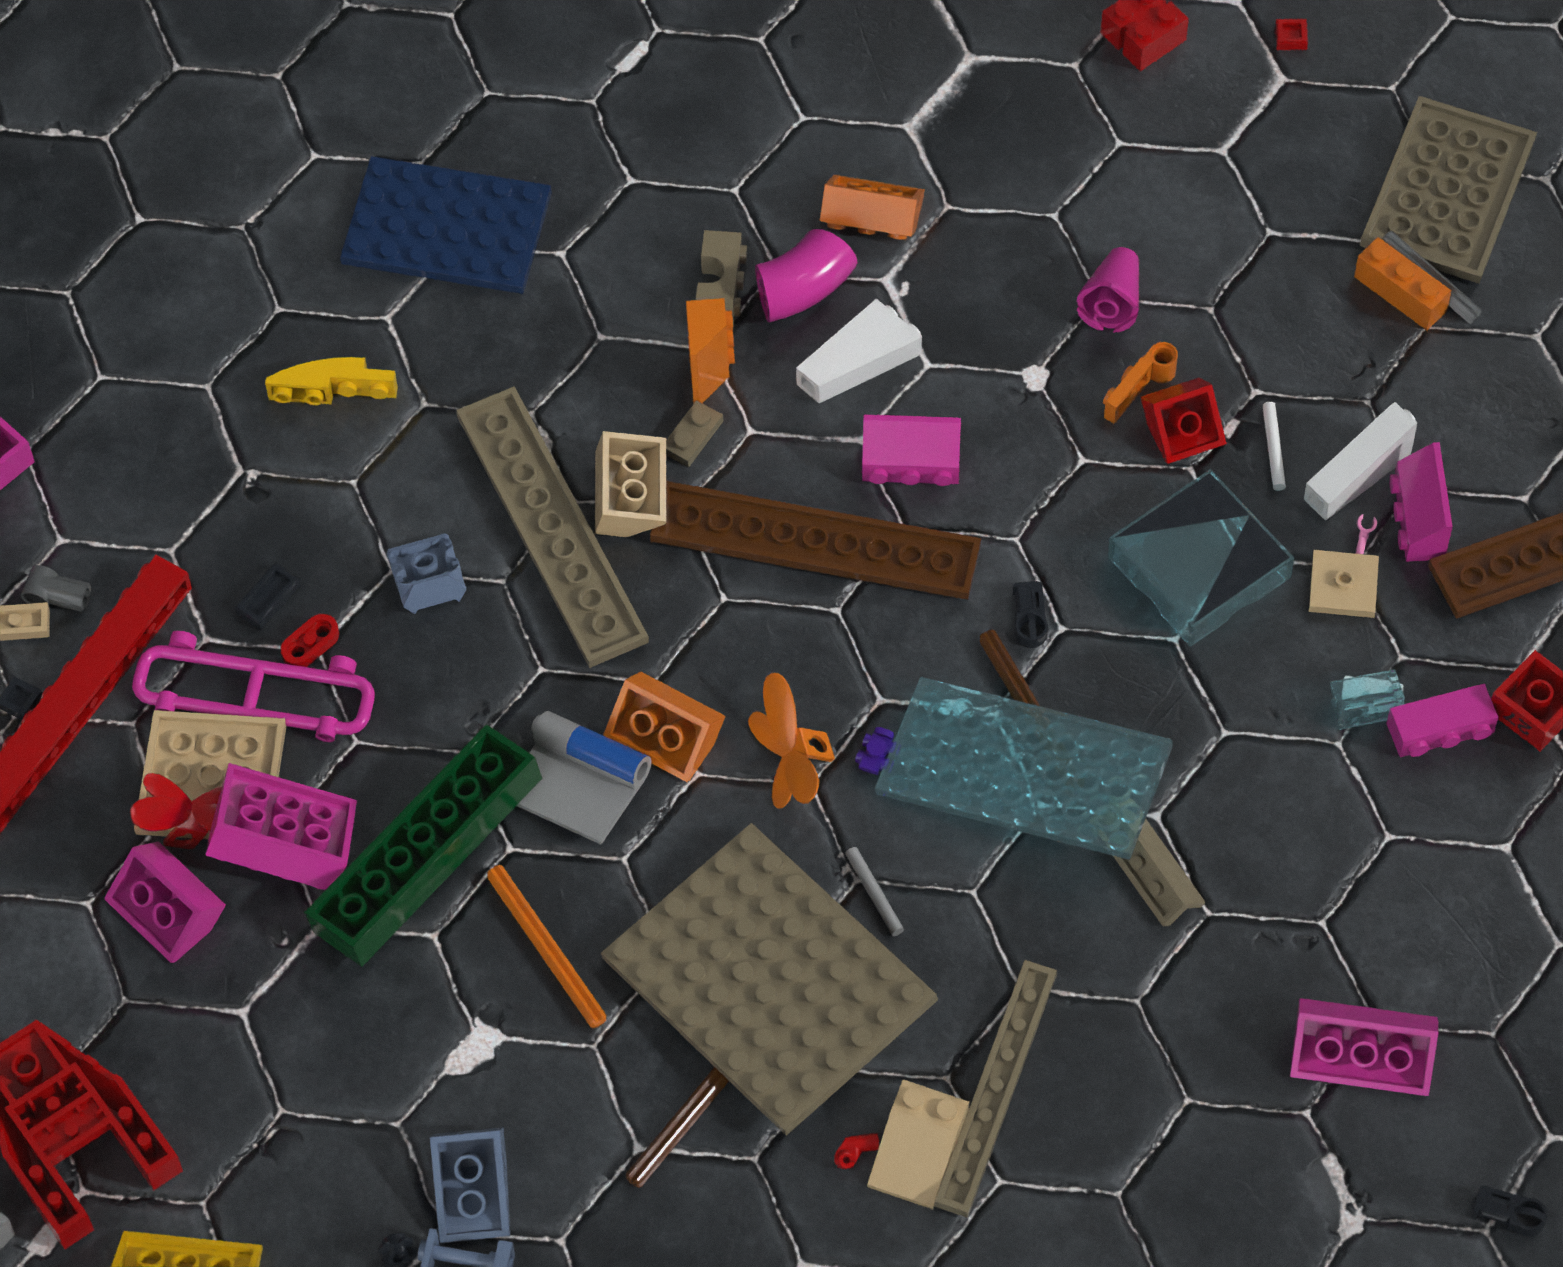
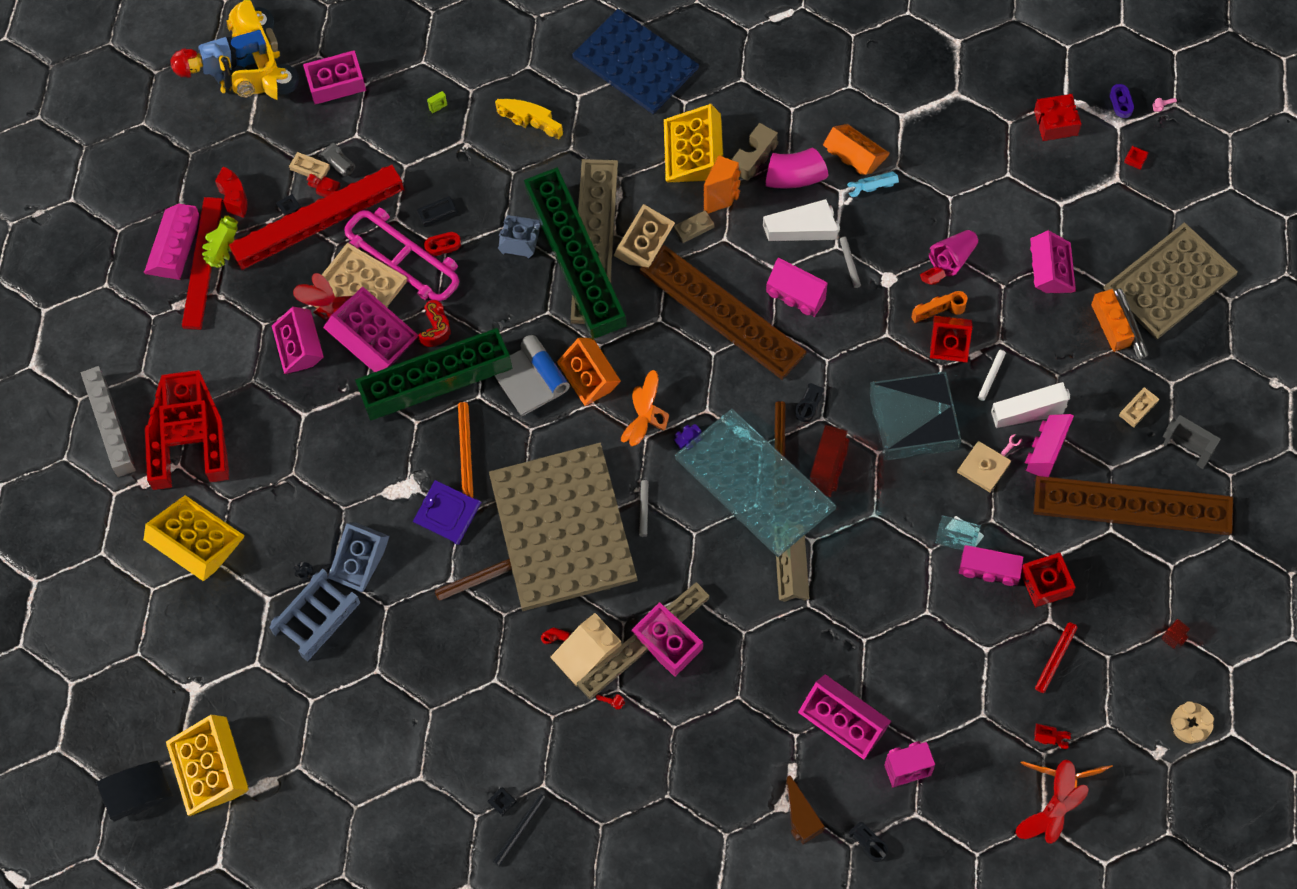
camera: 30 degrees right, 5 degrees up
none -> red plate [306,174,341,197]
none -> dark purple container [413,480,482,545]
none -> red animal [418,300,451,347]
none -> lime tile [427,91,447,113]
none -> dark green brick [524,167,627,340]
none -> red hand [596,694,625,710]
none -> dark pink slope [632,602,703,676]
none -> yellow slope [664,104,723,182]
none -> reddish brown slope [786,775,824,844]
none -> clear red brick [808,425,850,497]
none -> light grey bar [840,237,861,288]
none -> medium azure plate [847,171,899,197]
none -> dark pink brick [884,741,935,788]
none -> red plate [920,266,946,285]
none -> dark pink slope [1030,230,1076,293]
none -> tan plate [1119,387,1159,427]

